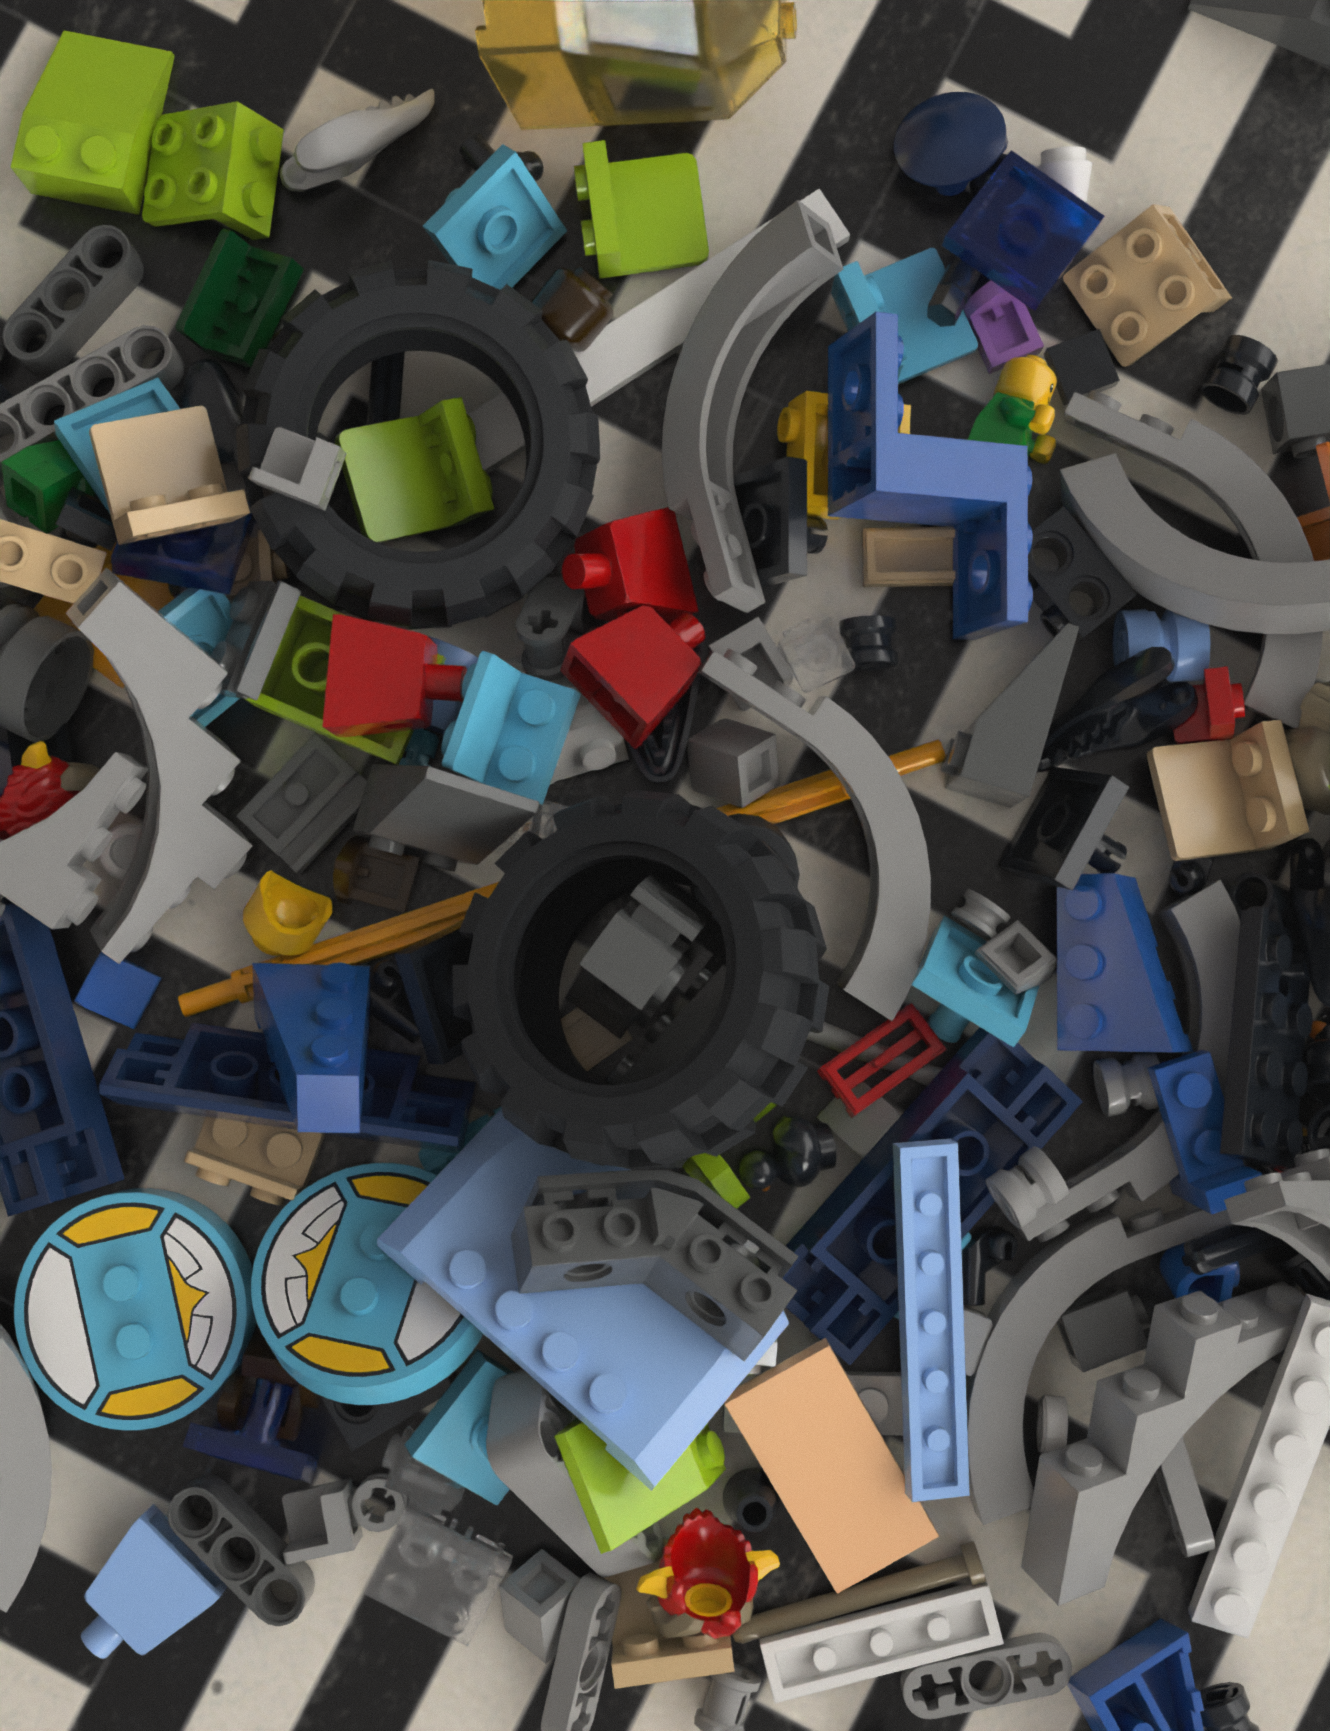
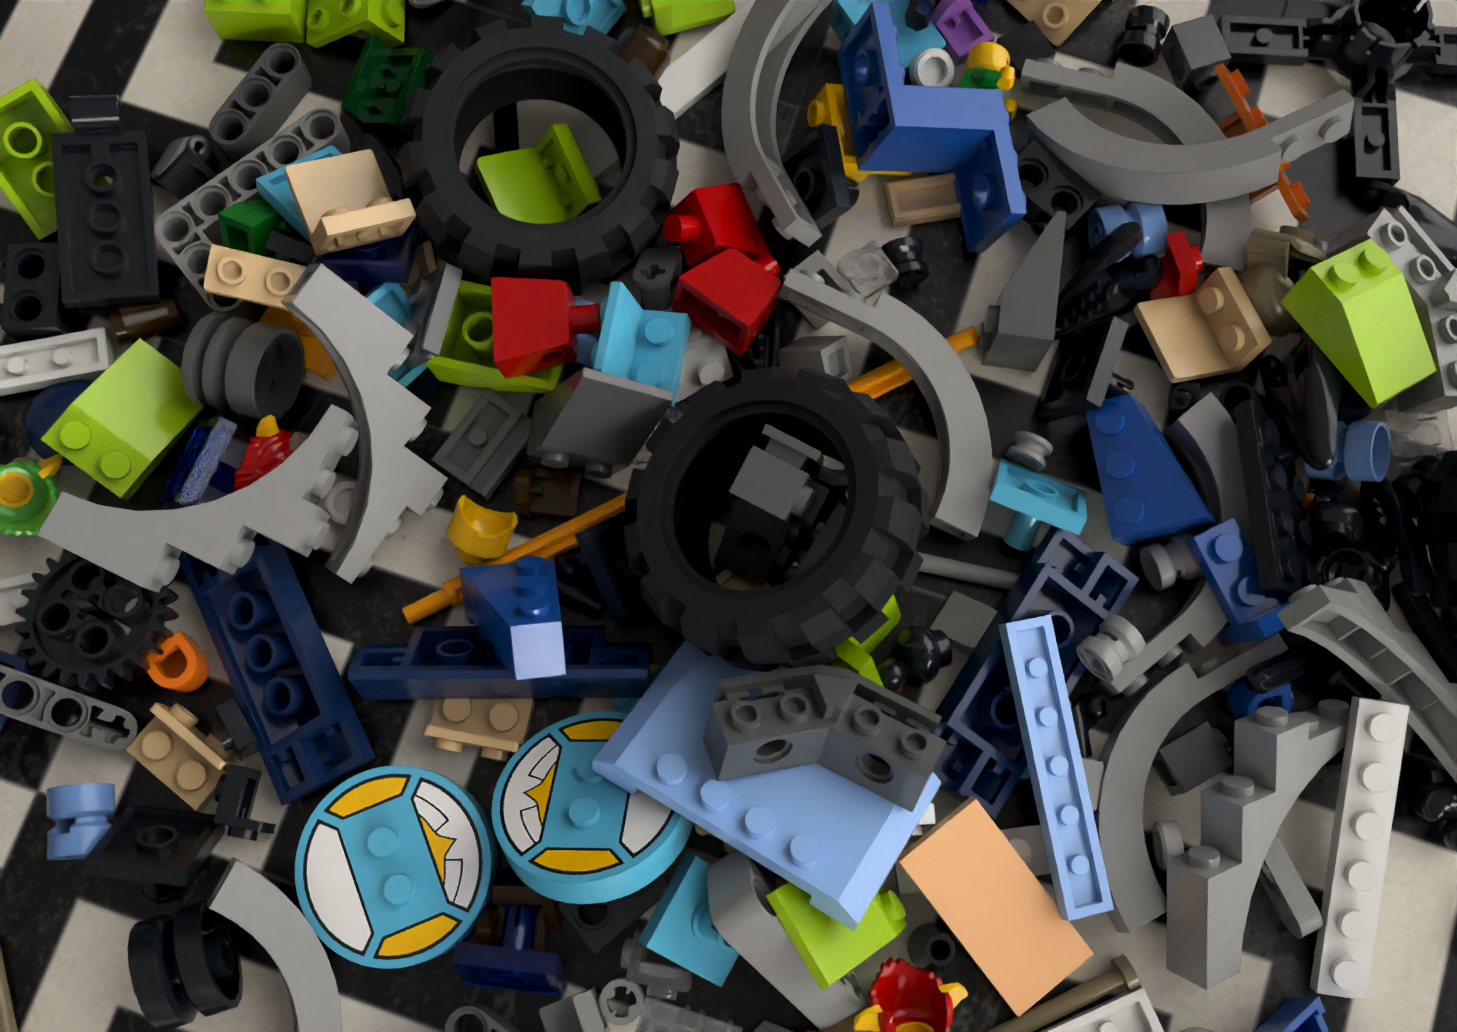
camera: 10 degrees left, 10 degrees down
blue slope [75,952,162,1029] -> none
light grey panel [248,427,346,511] -> none
red tile [817,1003,947,1119] -> none
light grey slope [975,920,1057,995] -> none
none -> white tile [909,48,954,87]

